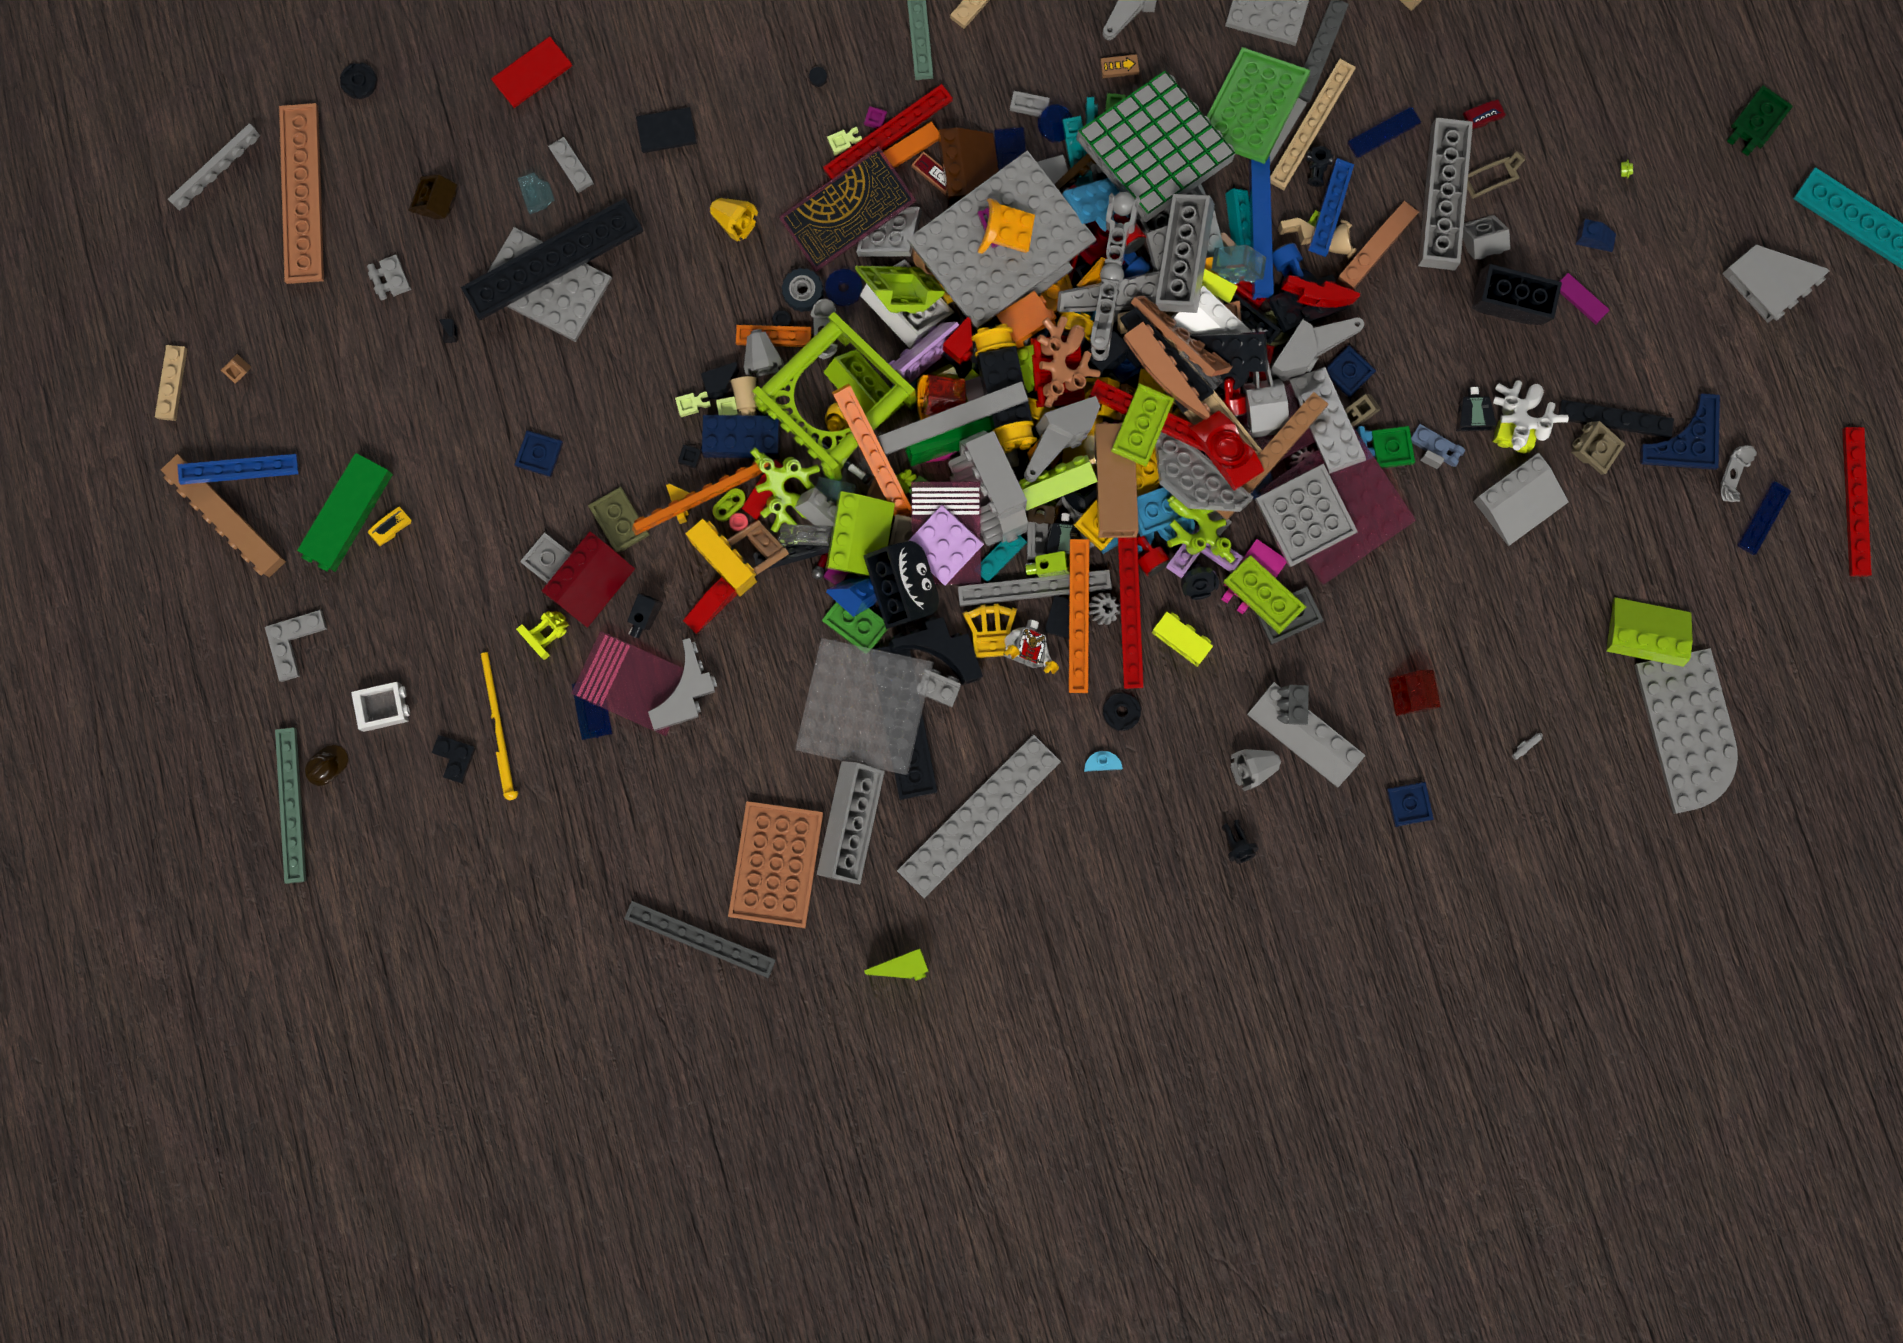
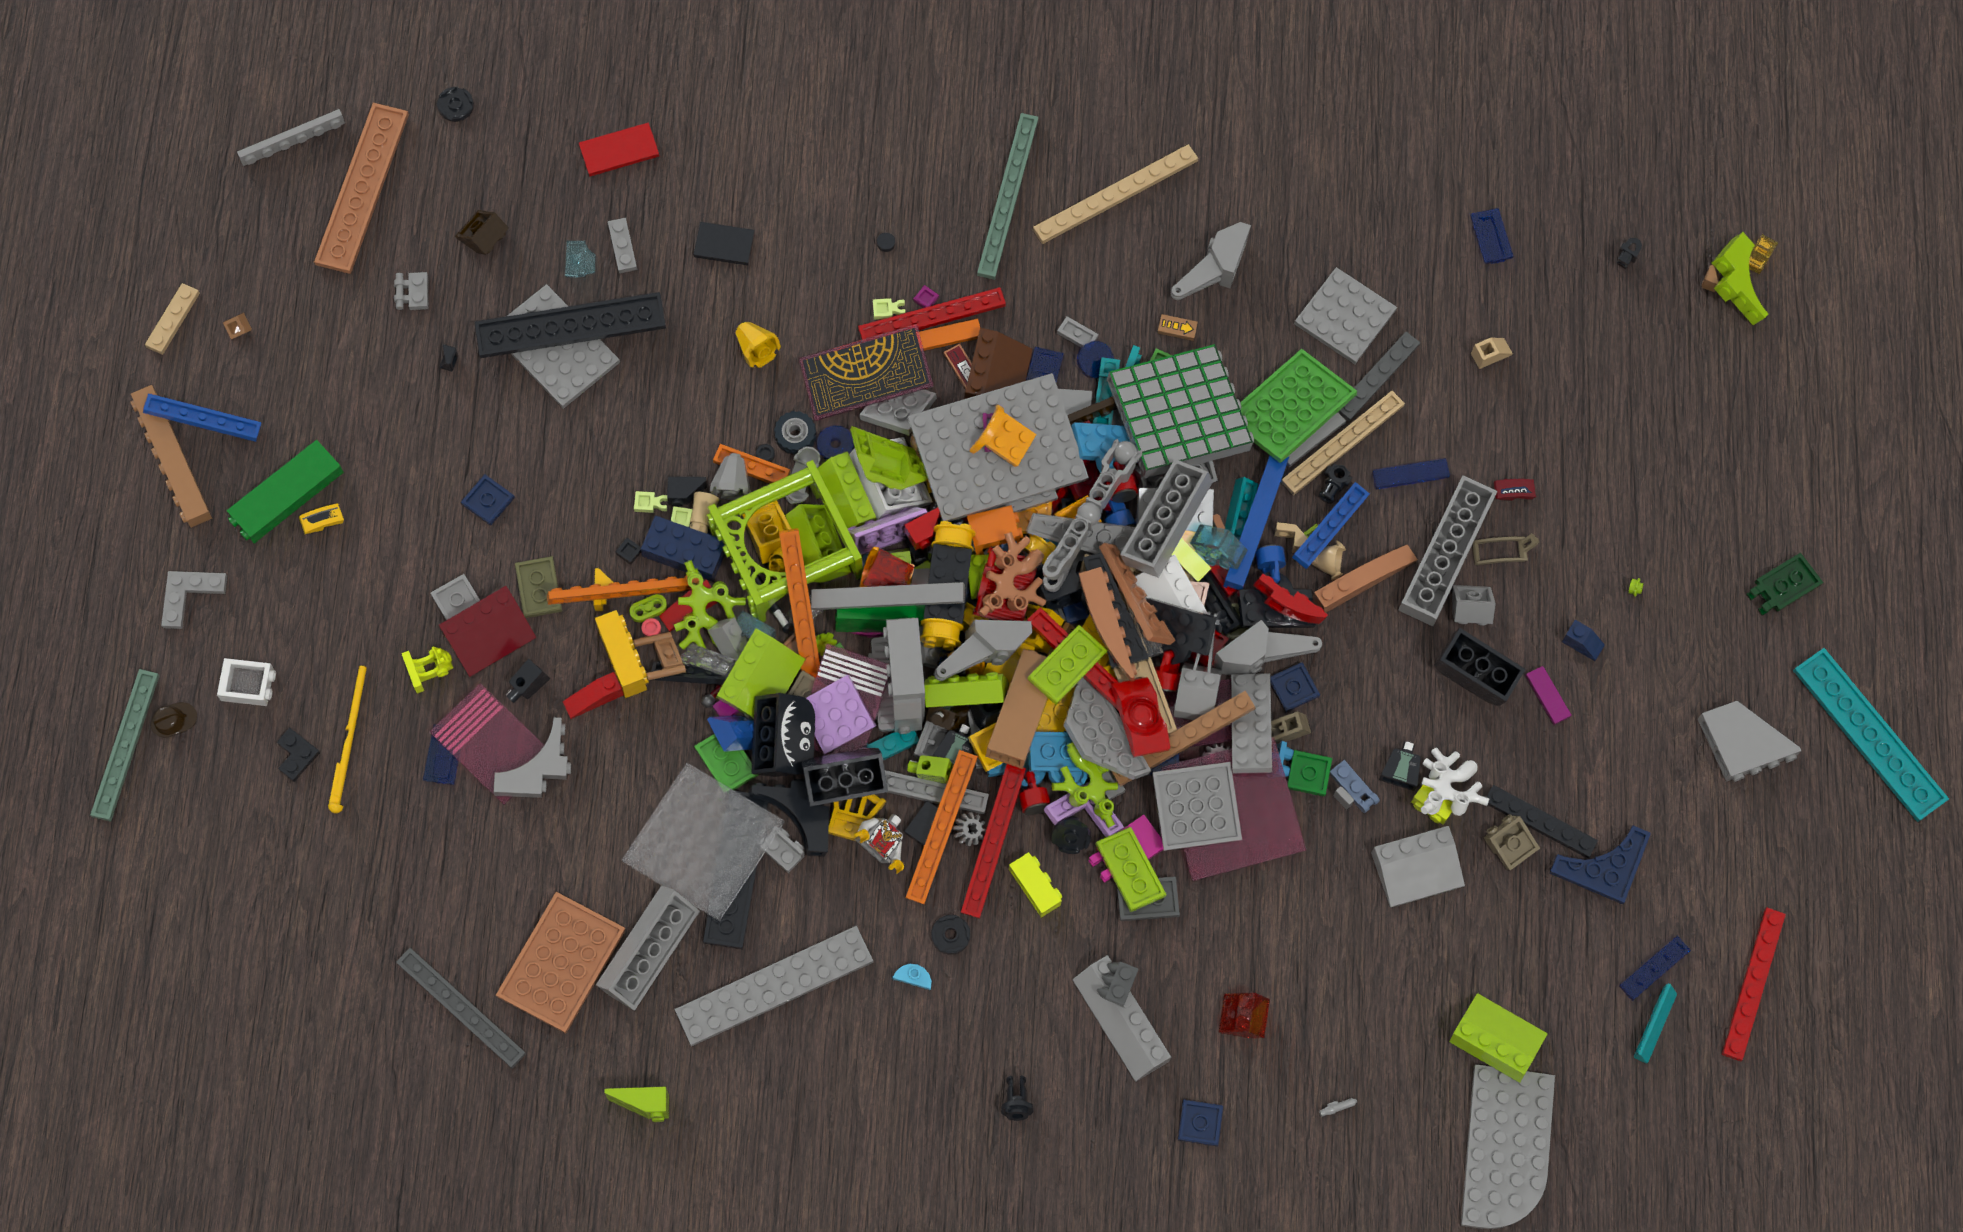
camera: 15 degrees right, 10 degrees down
light grey cone [1231,749,1281,791] -> none
light grey piece [1720,445,1757,502] -> none
none -> yellow slope [742,501,791,564]
none -> black brick [802,748,888,806]
none -> lime slope [817,451,876,529]
none -> teal slope [1634,983,1677,1064]

